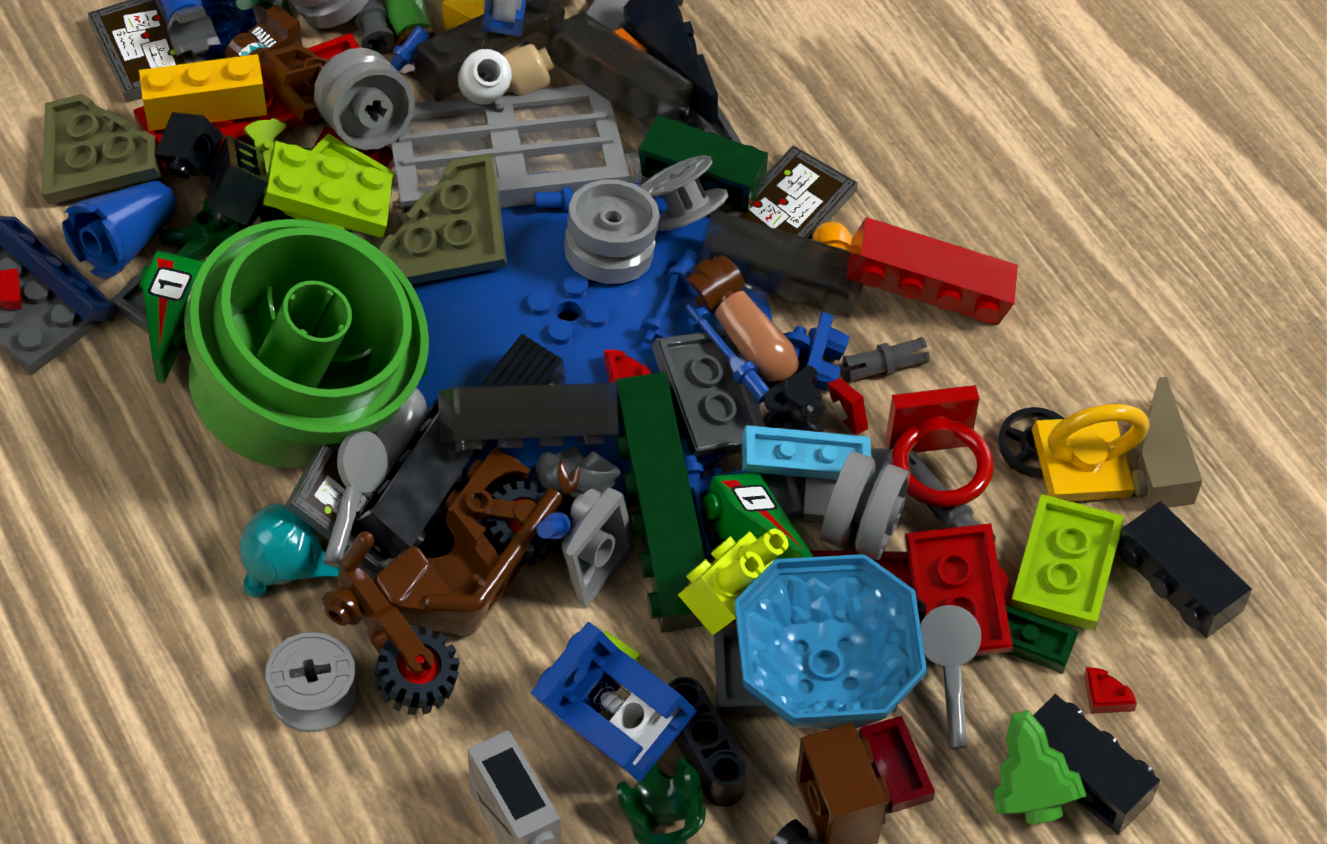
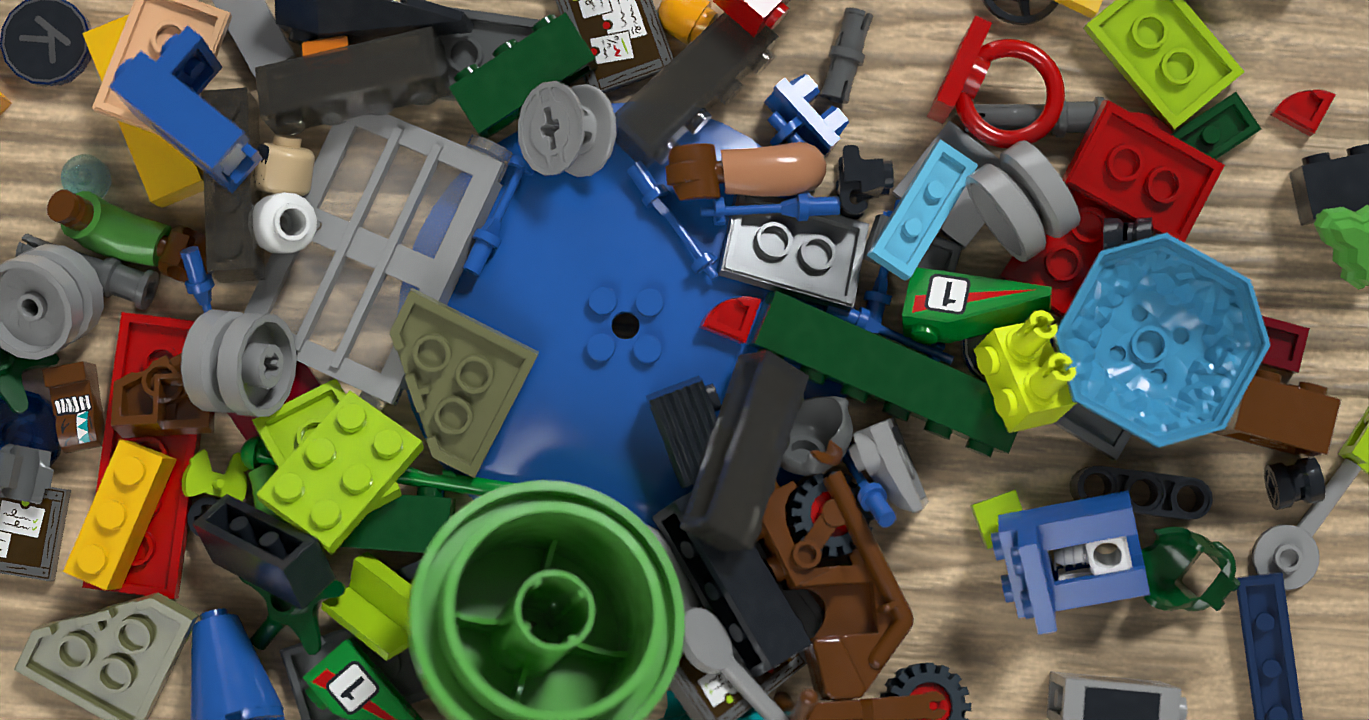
camera: 50 degrees left, 30 degrees up
black brick [155,112,225,179] -> none
light grey wheel [564,179,660,284] -> none
red tile [828,377,868,435] -> none
light grey piece [920,605,981,749] -> none

